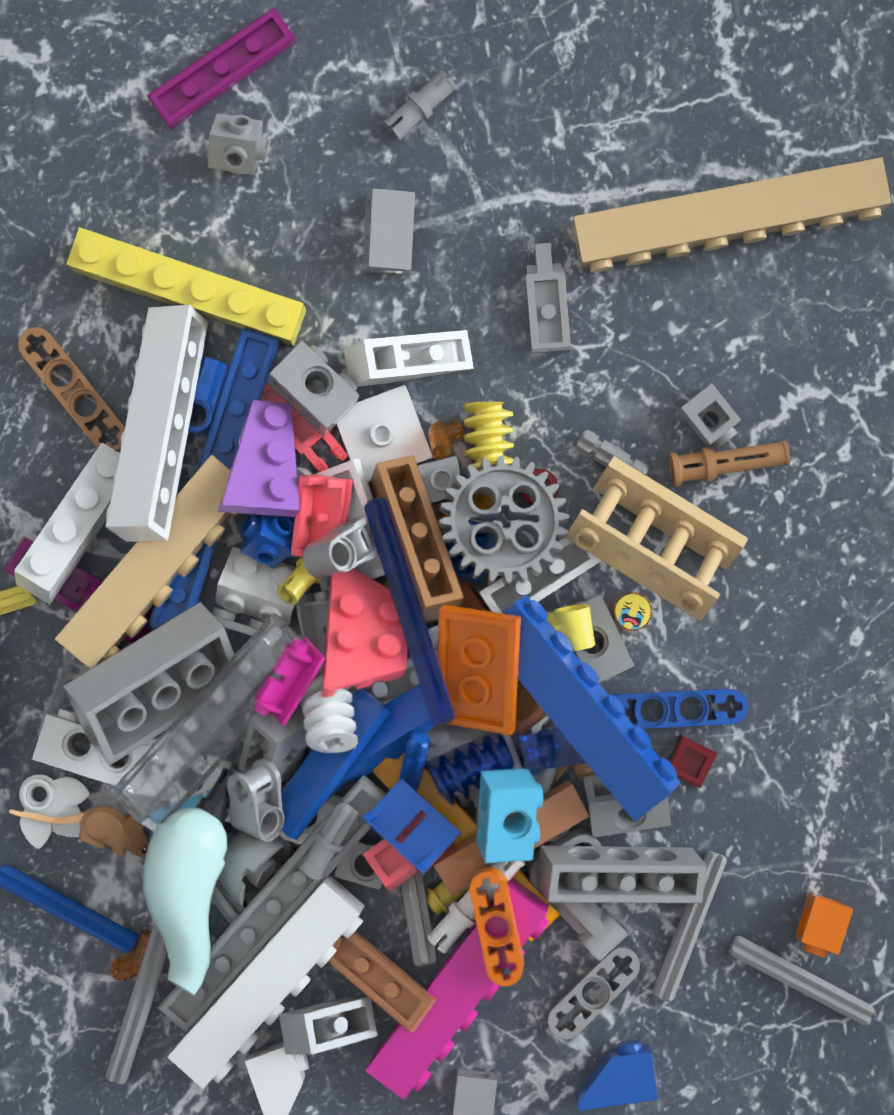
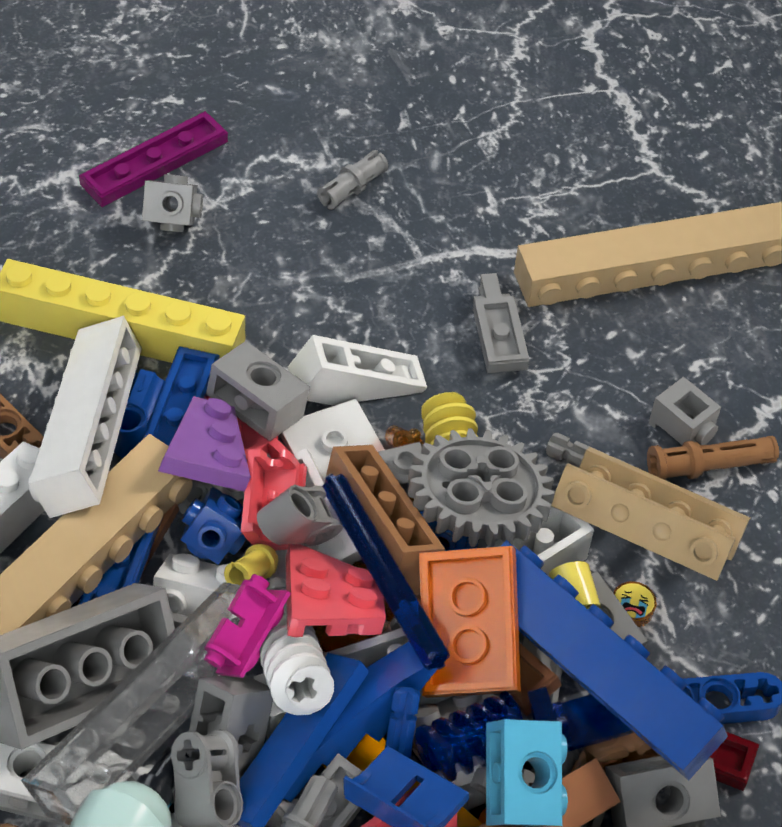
camera: 10 degrees left, 35 degrees down
light grey hinge [362,188,415,274] -> none

